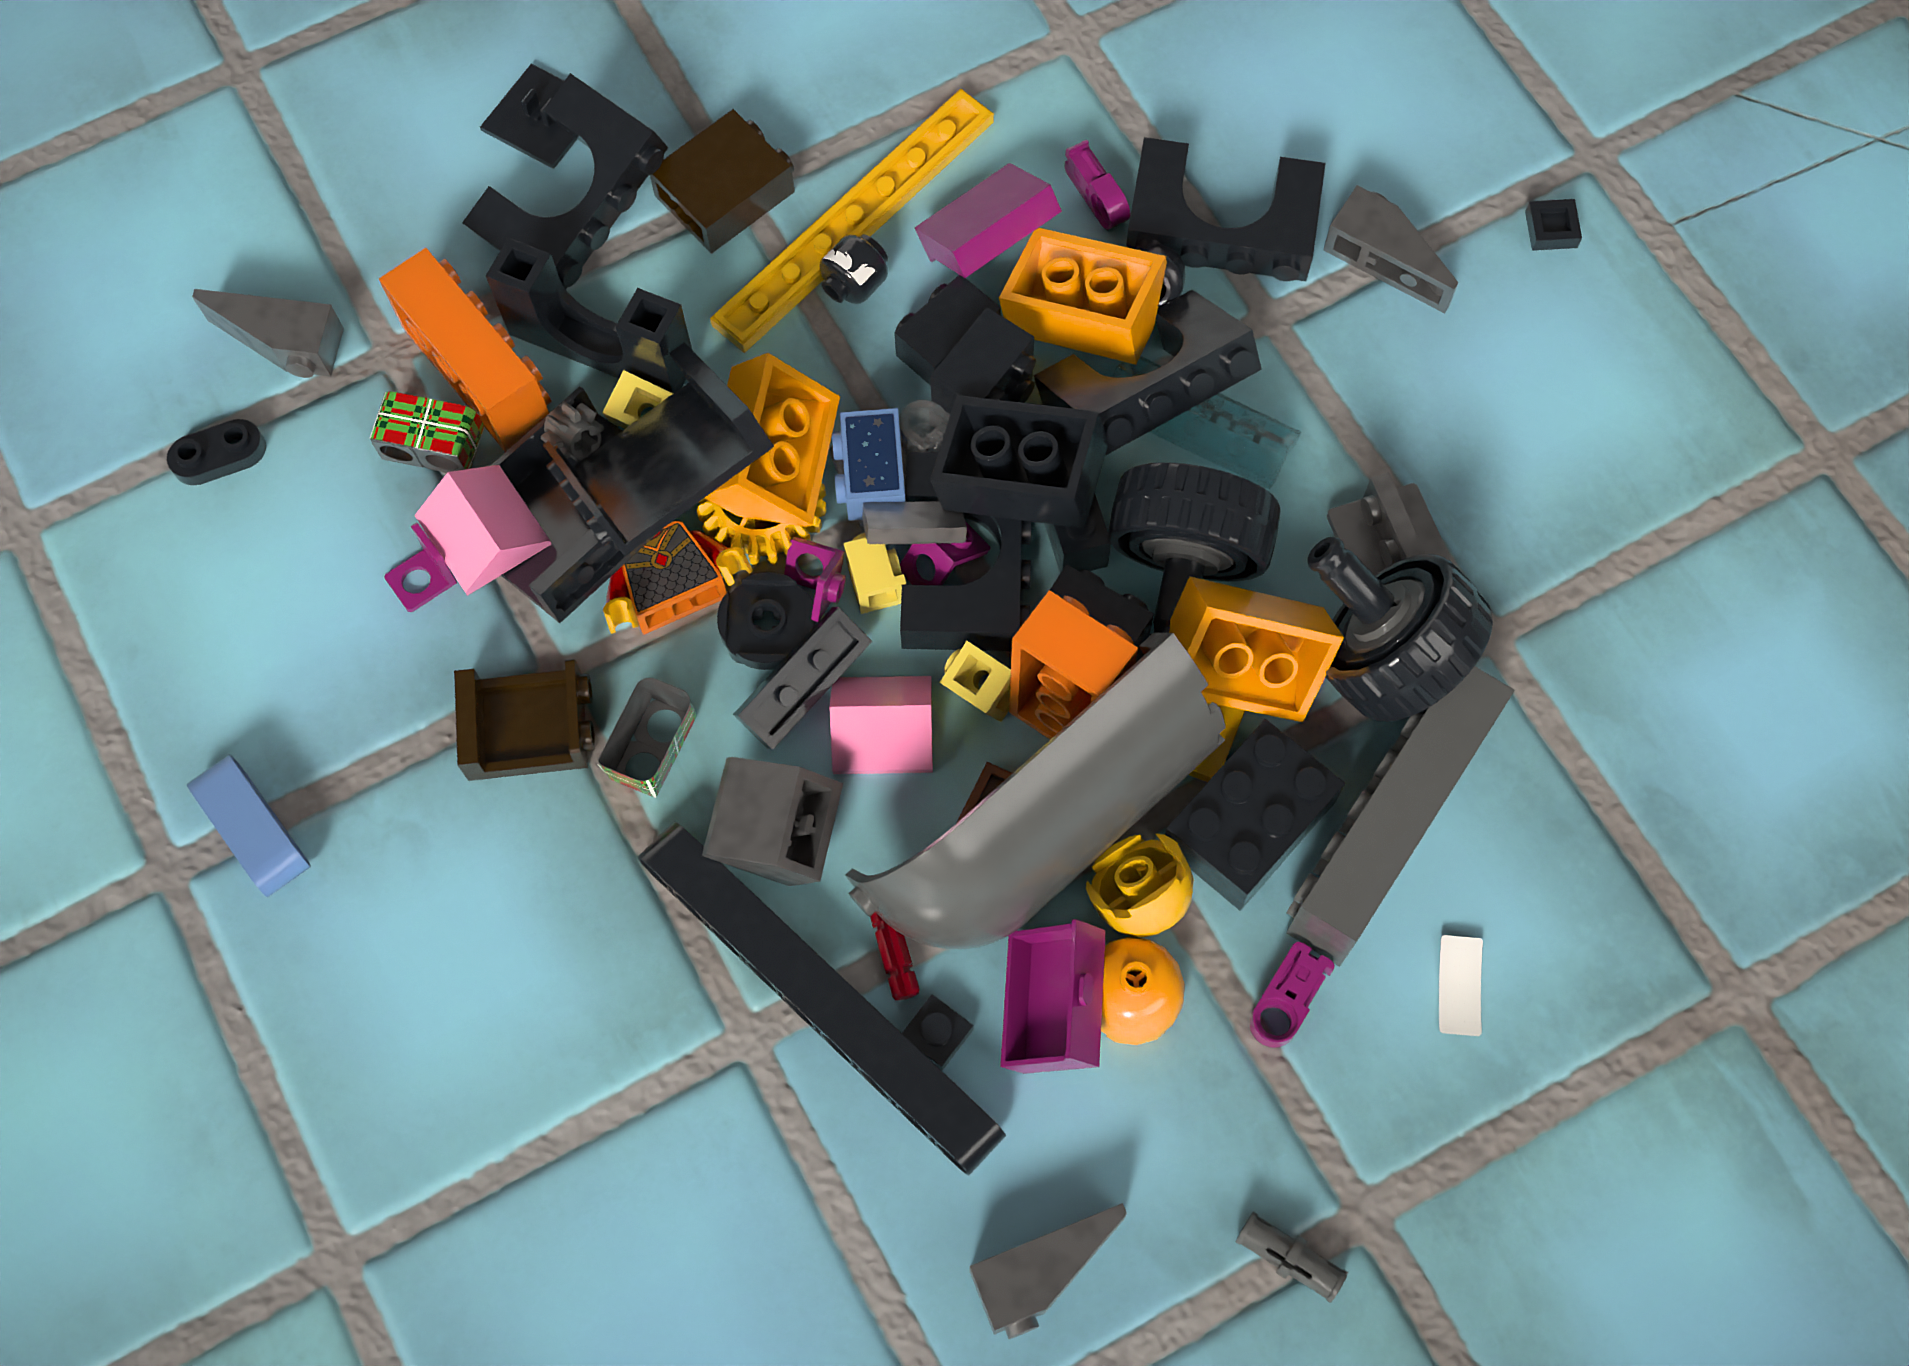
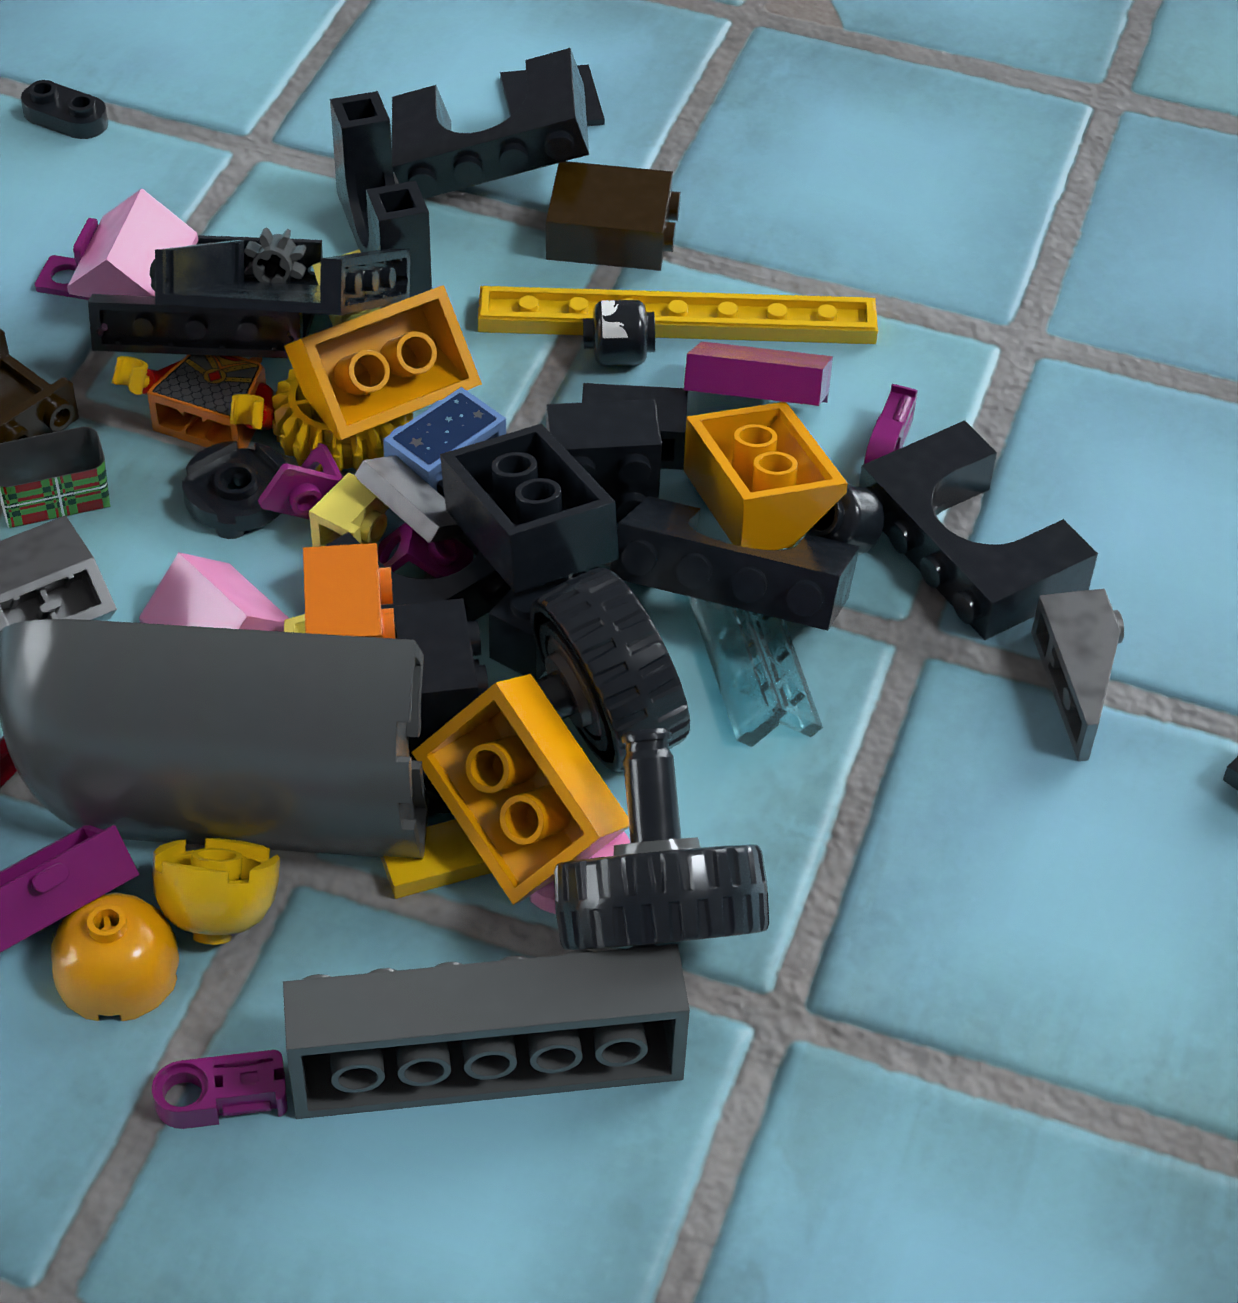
camera: 45 degrees right, 20 degrees down
flat silver slope [192,289,344,378] -> none
piece [370,391,484,473] -> none
orange brick [379,248,552,452] -> none
black plate [733,607,872,750] -> none
black brick [1165,719,1345,911] -> none
flat silver bracket [1327,472,1452,575] -> none
white sticker [1439,935,1483,1036] -> none

